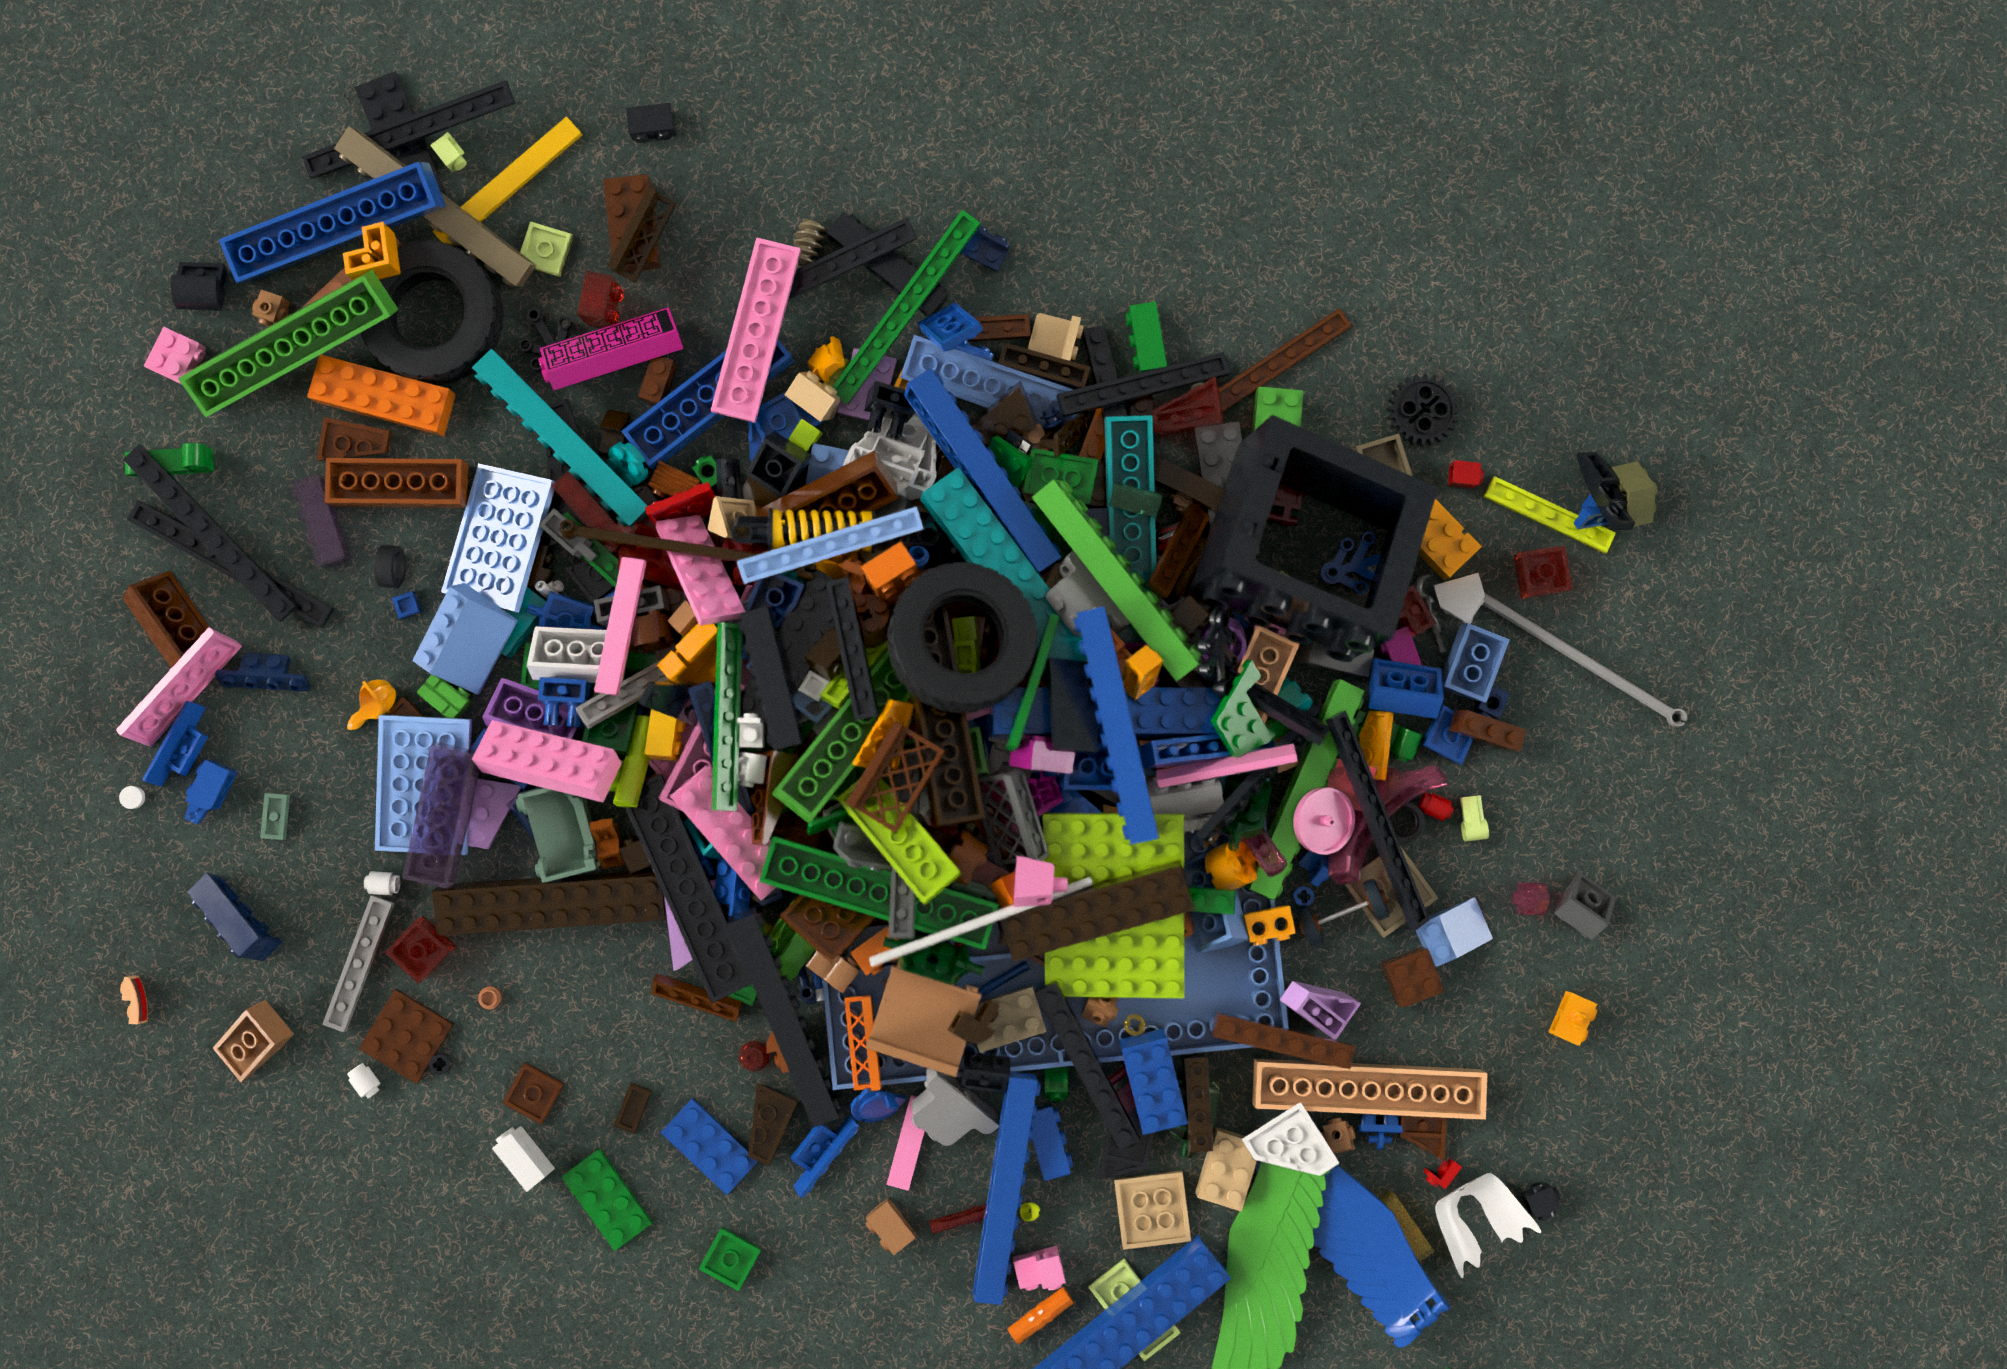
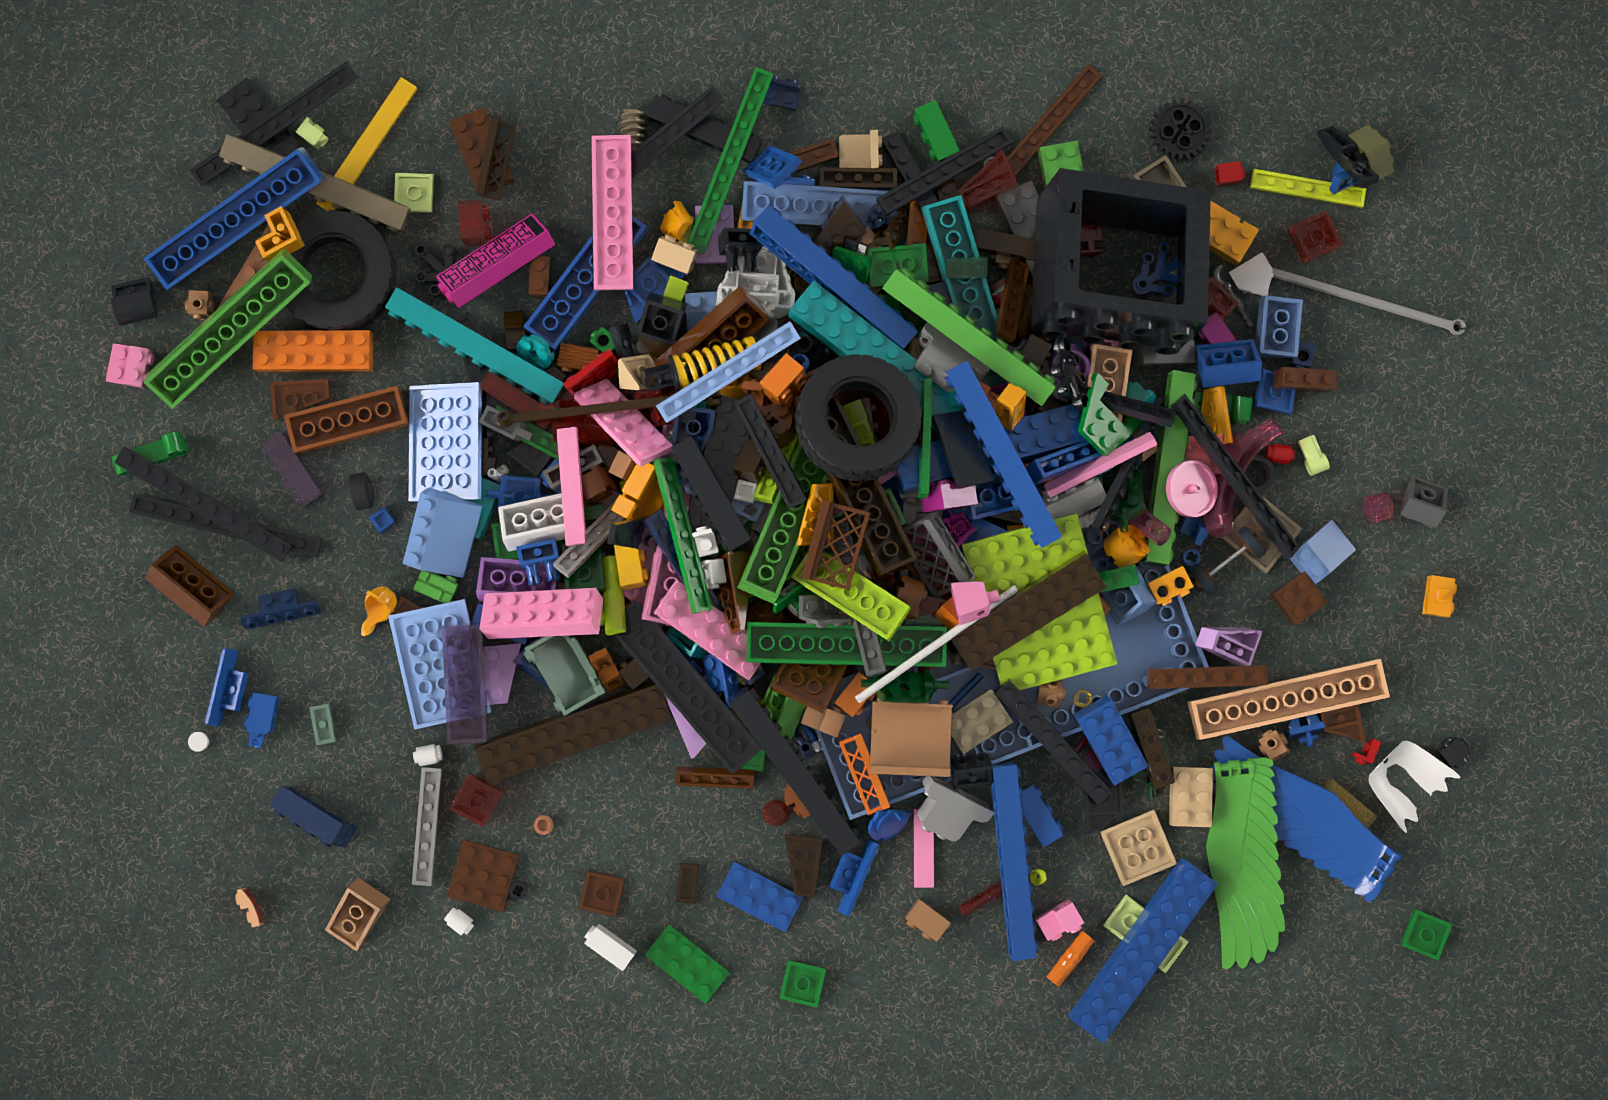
camera: 20 degrees left, 0 degrees up
bright pink plate [116,627,242,747] -> none
black brick [626,103,677,143] -> none
dark brown brick [947,998,999,1043] -> none
green bracket [1045,1066,1068,1102] -> none
white plate [1242,1102,1339,1176] -> none

